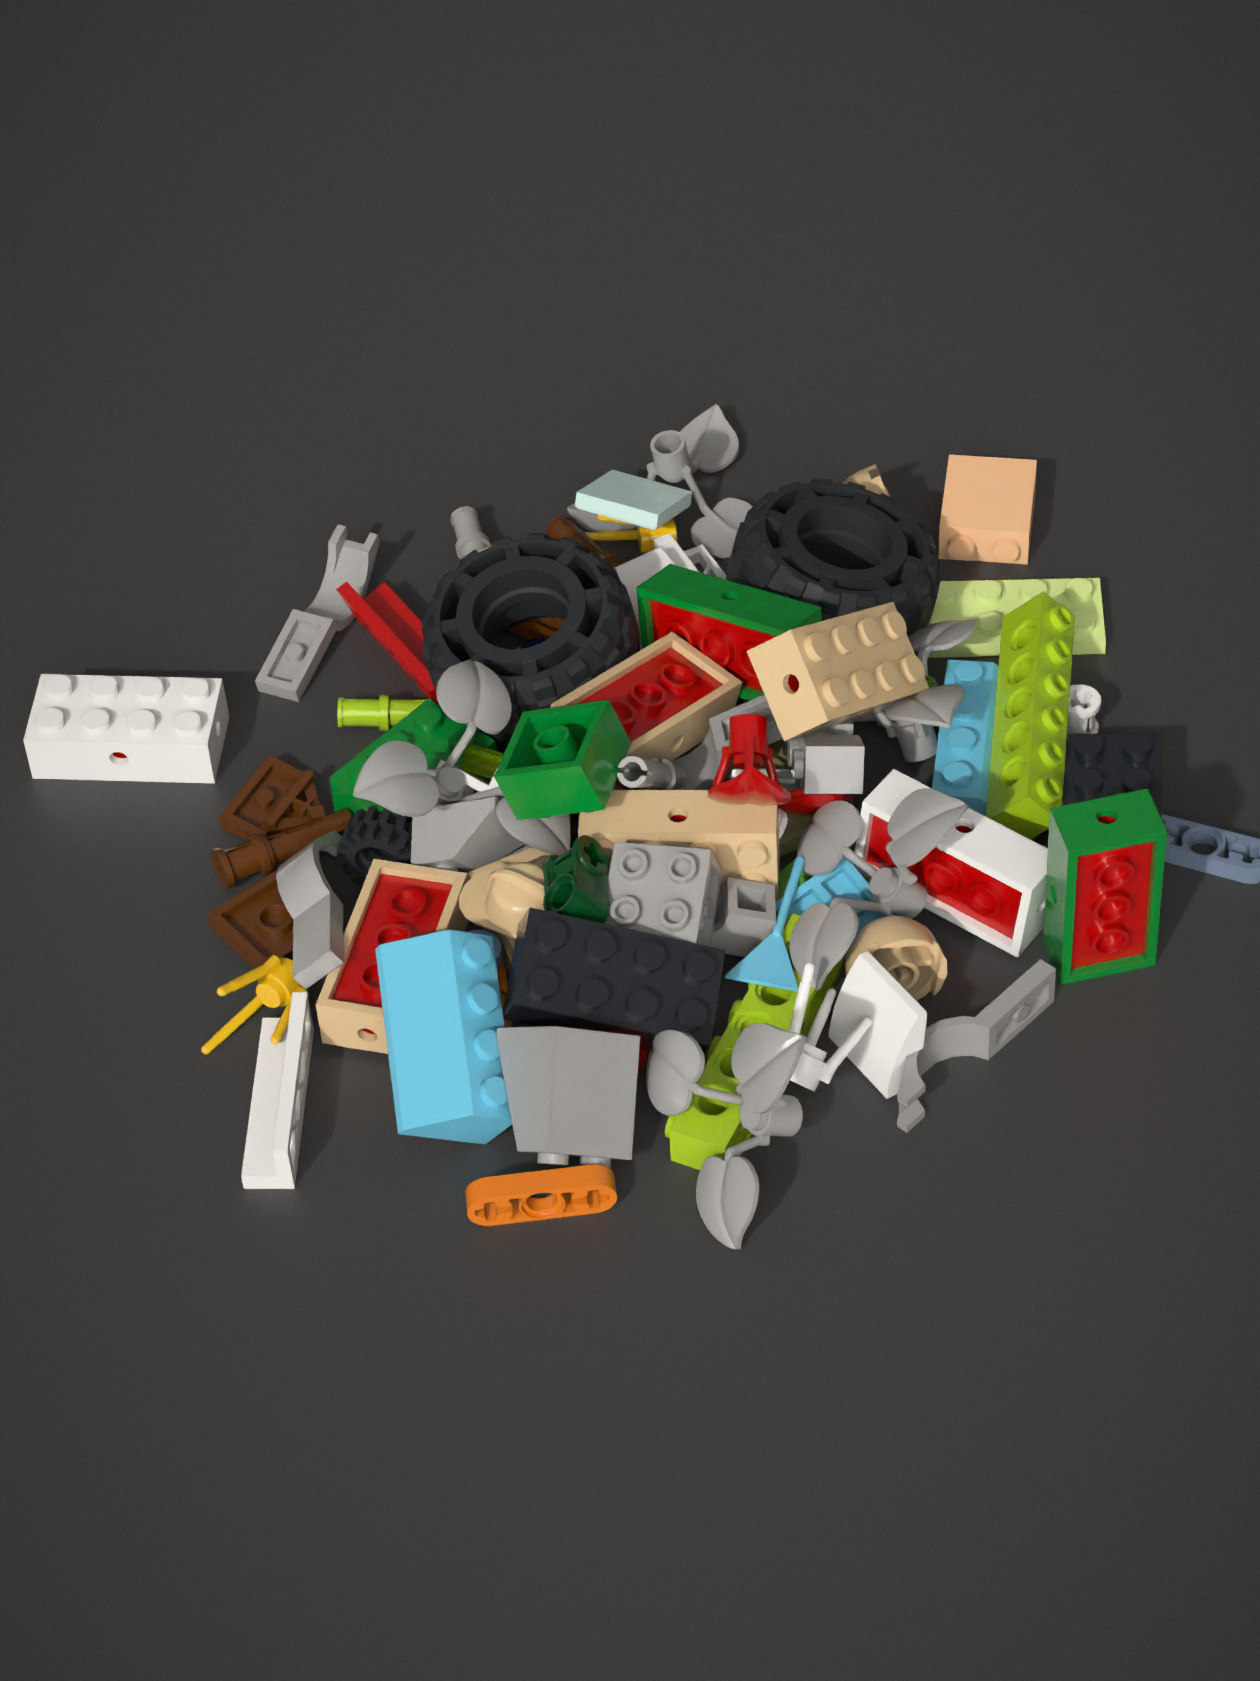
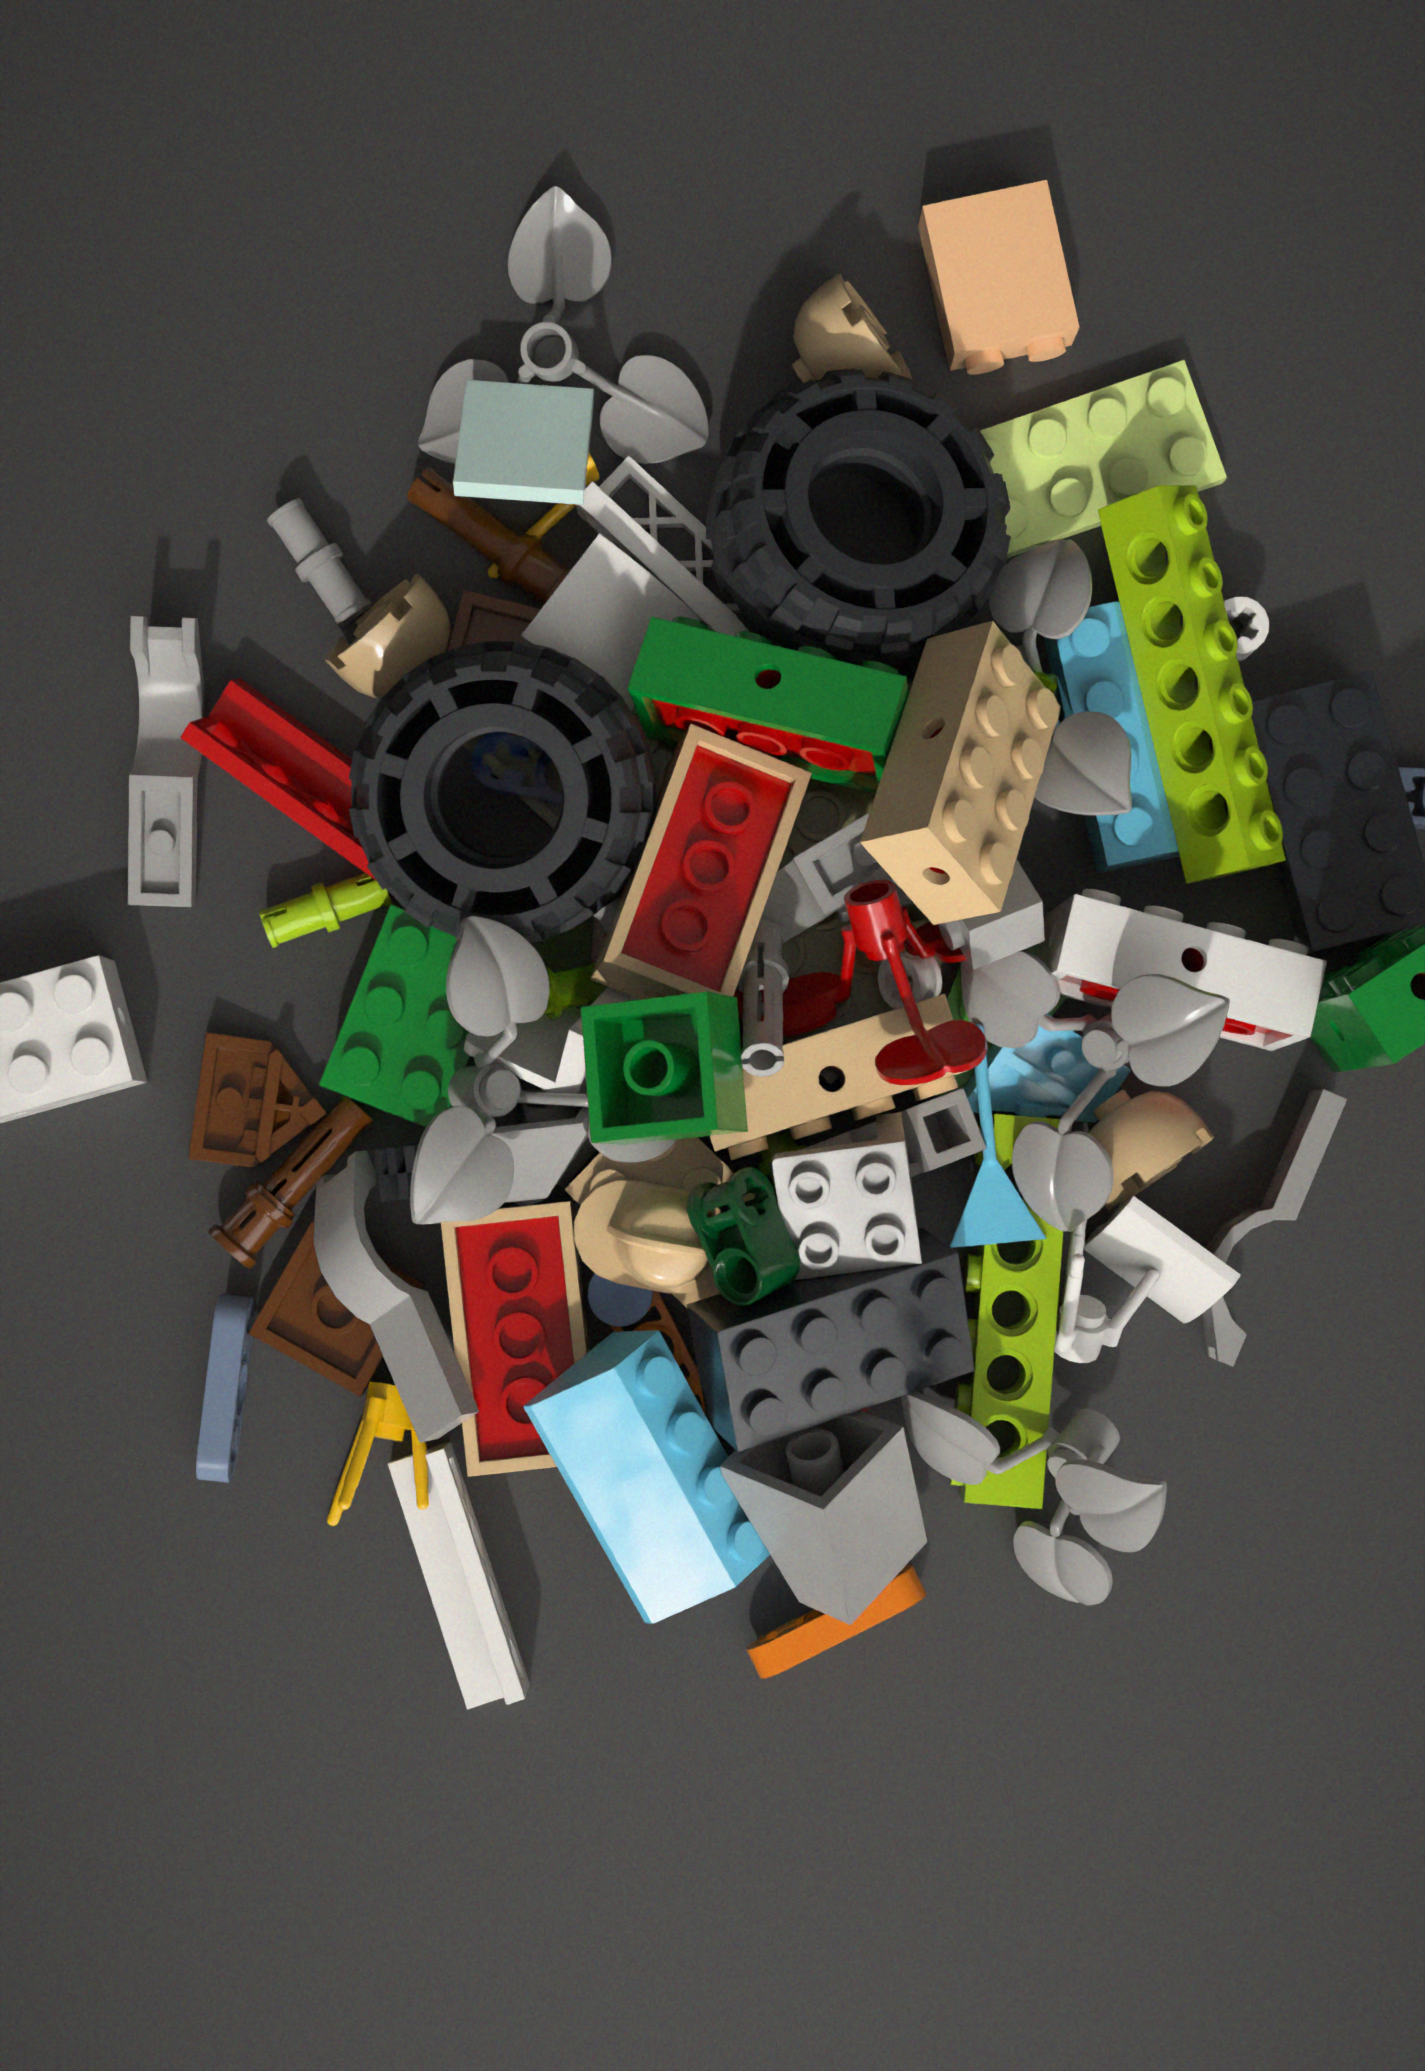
camera: 25 degrees left, 40 degrees up
none -> sand blue beam [196,1294,255,1483]

